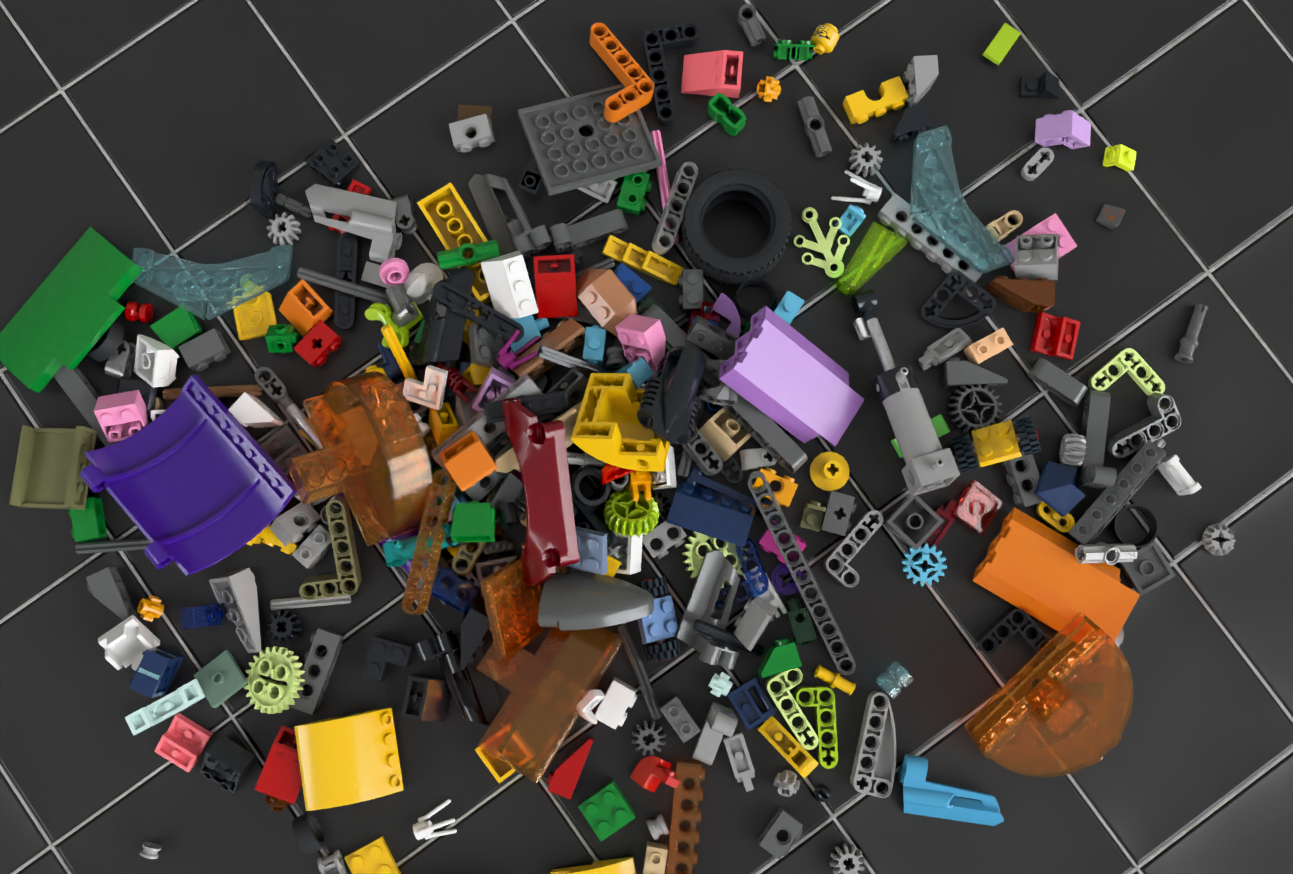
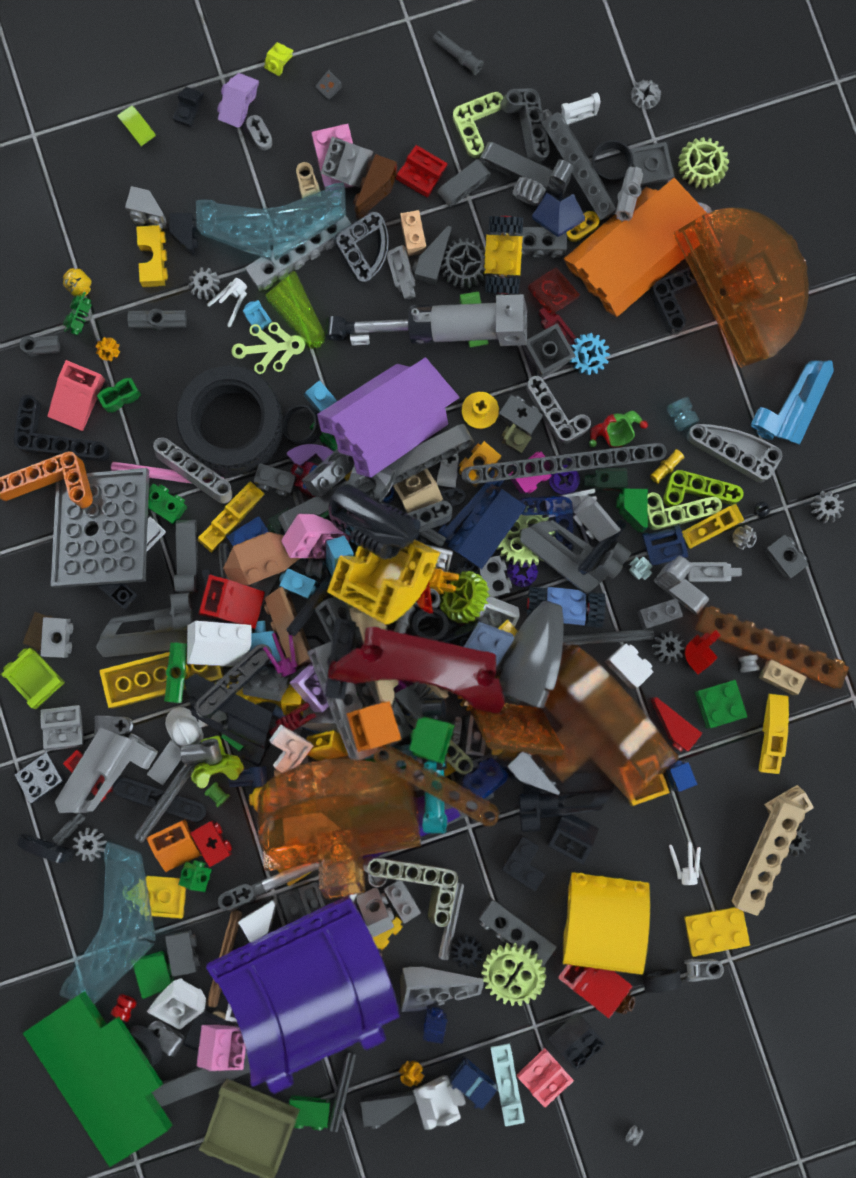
camera: 80 degrees left, 0 degrees up
sand green plate [193,650,248,708] -> none
bright pink plate [379,258,410,285] -> none
yellow axle [381,324,419,381] -> none
white plate [575,689,605,725] -> none
none -> lime panel [1,648,65,709]
none -> light grey slope [41,705,84,751]
none -> bright green bush [204,782,230,808]
none -> dark purple gear [507,560,538,587]
none -> bright green piece [589,411,648,448]
none -> blue brick [664,760,697,792]
none -> yellowish green gear [678,137,729,189]

